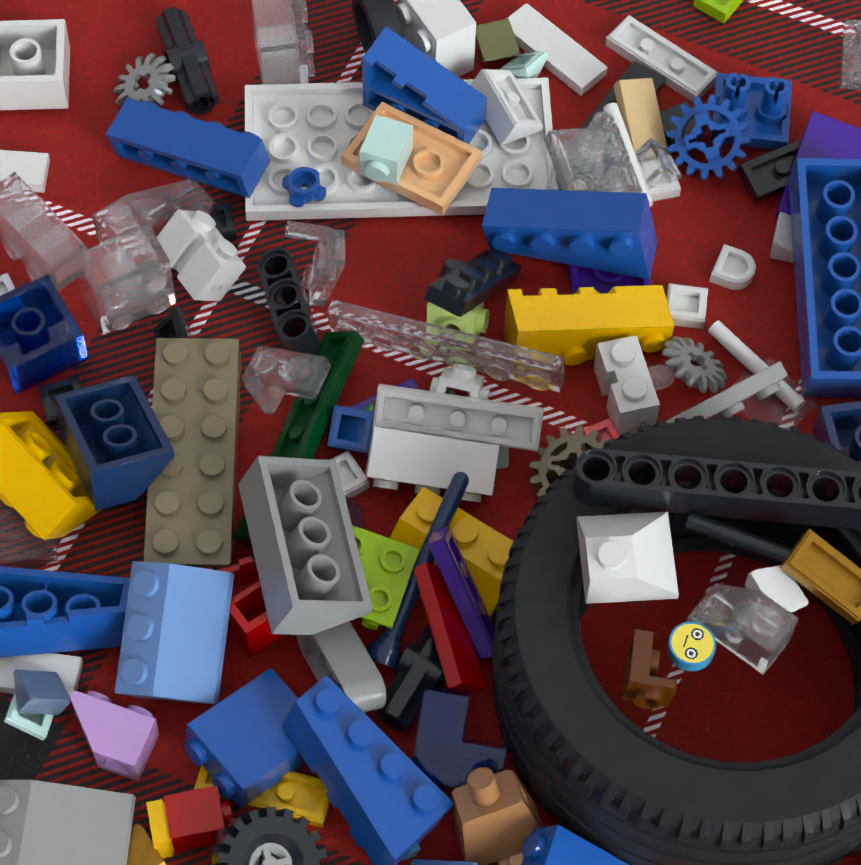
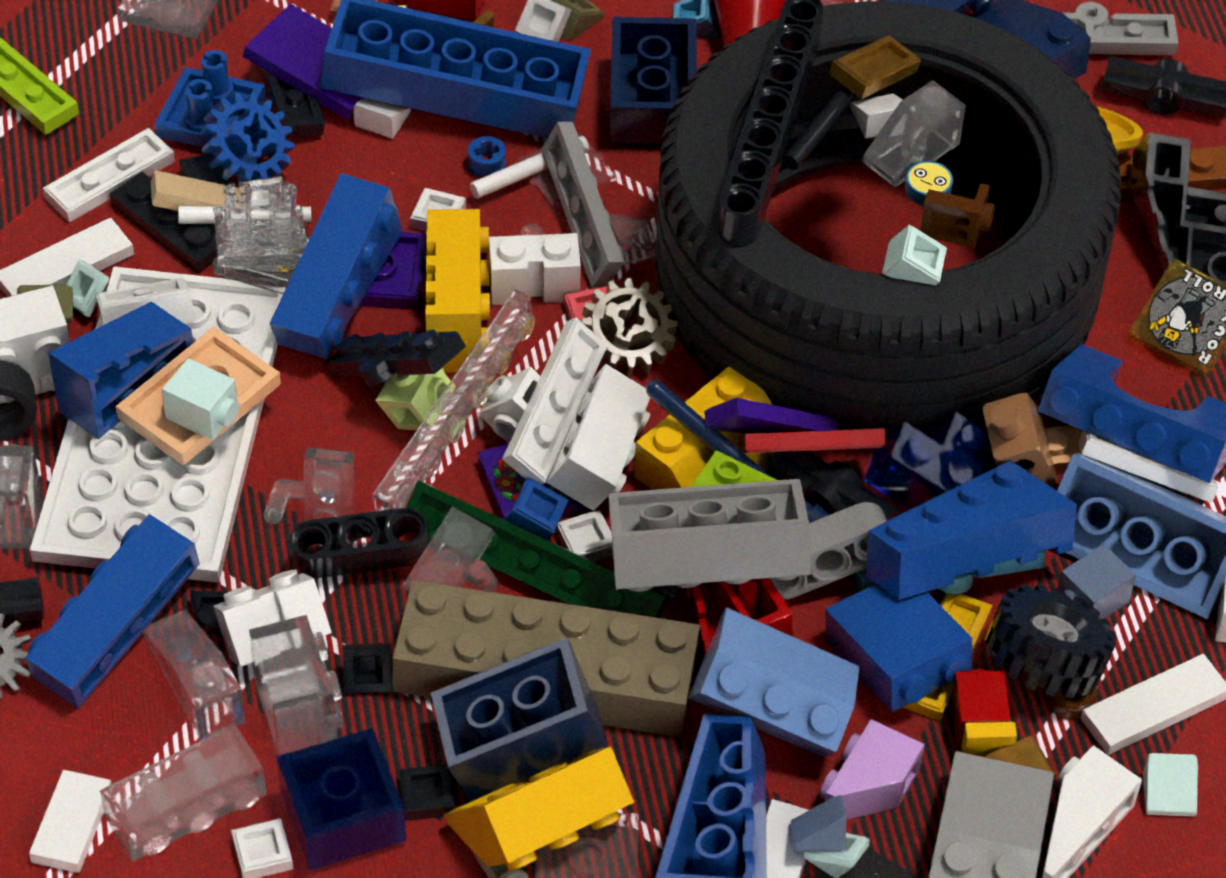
camera: 80 degrees left, 10 degrees down
blue plate [282,167,327,207] -> none
white slope [576,512,679,604] -> none
light grey gear [662,336,727,393] -> none
white tile [709,244,756,290] -> none
none -> blue bush [468,136,506,178]
none -> light aqua slope [882,224,947,286]

